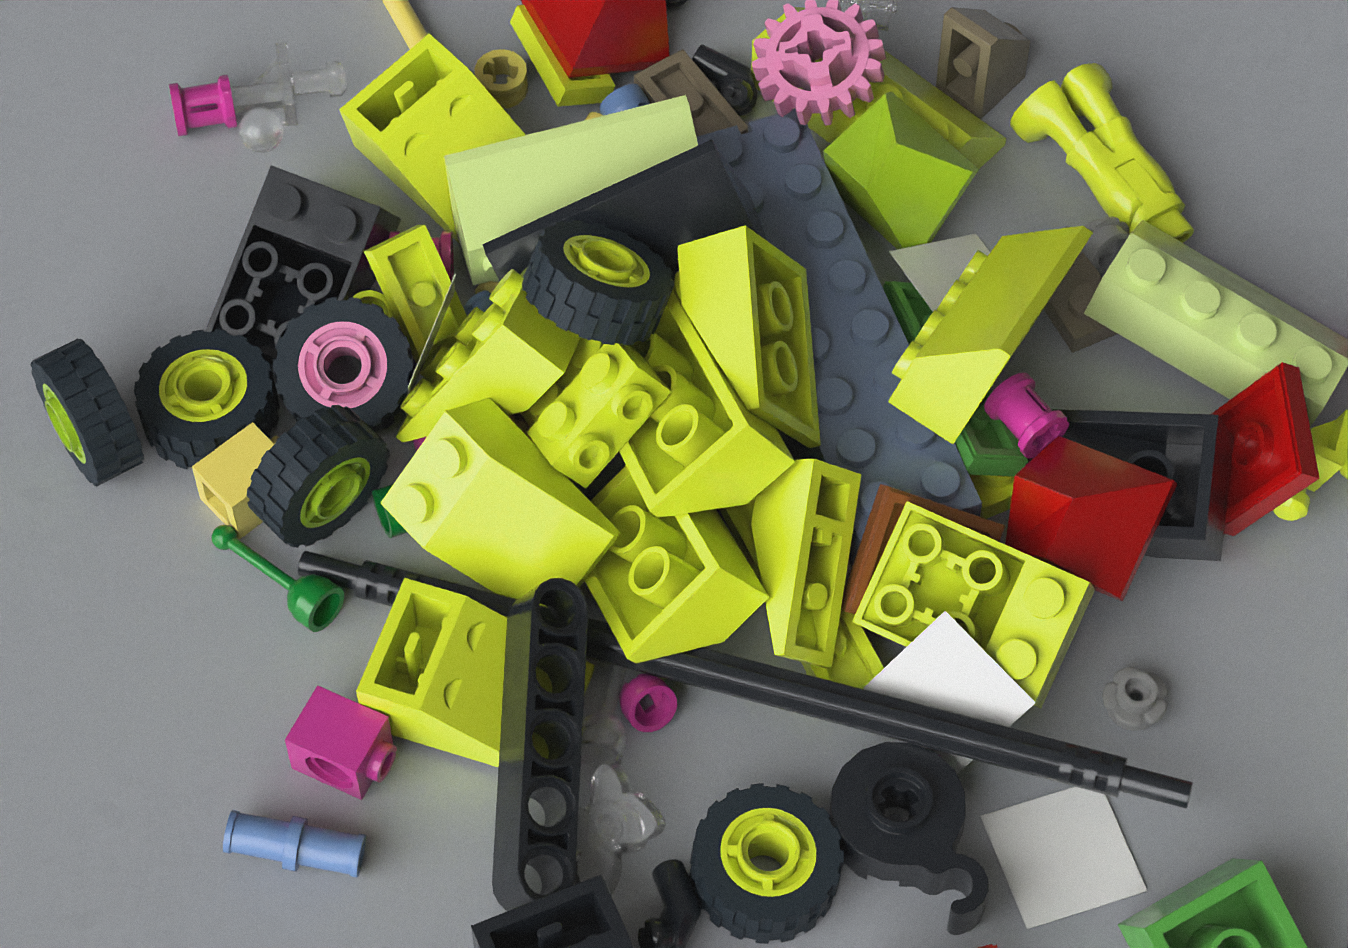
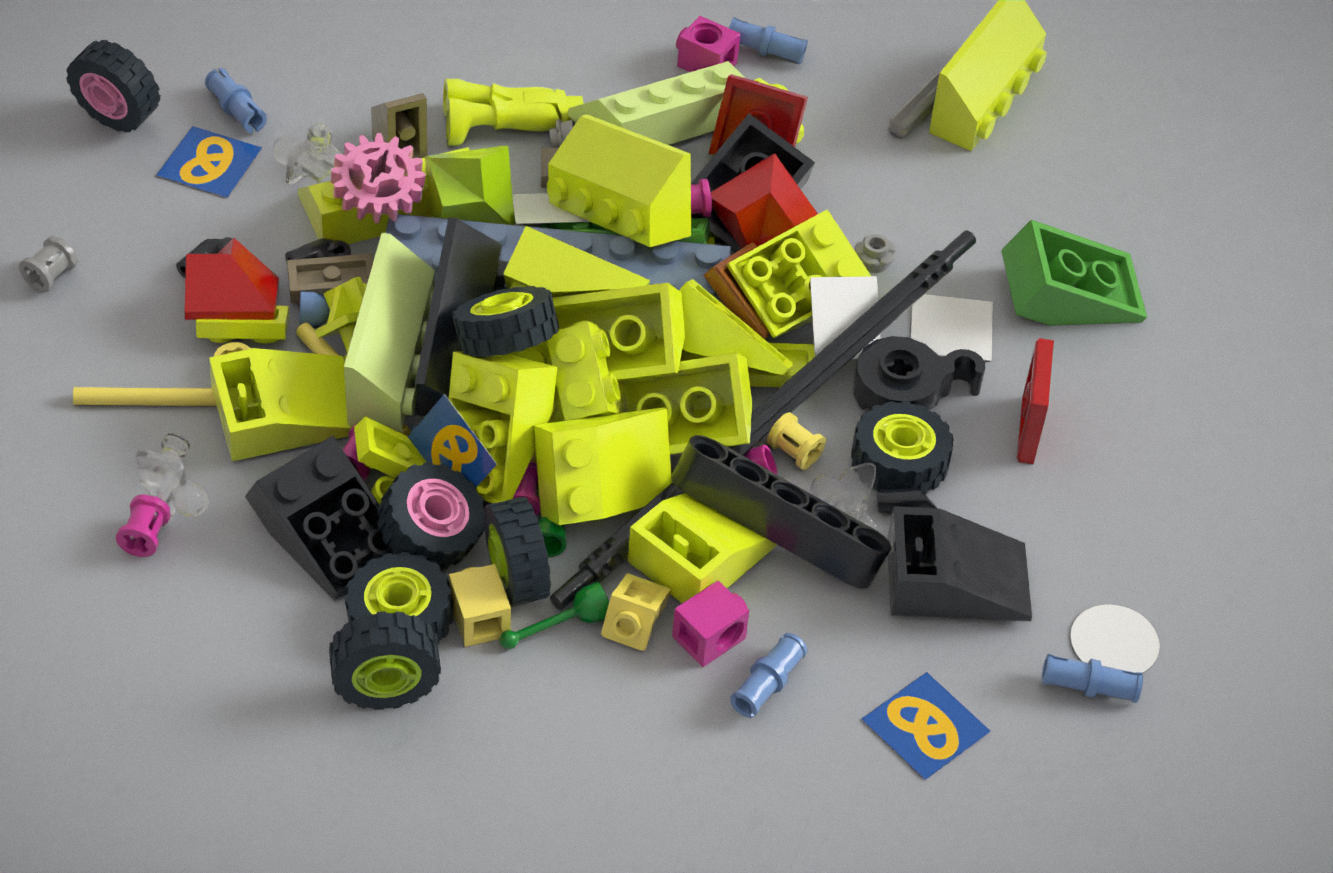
camera: 70 degrees left, 10 degrees down
none -> light yellow bracket [601,573,671,651]
none -> light yellow bush [766,412,827,470]

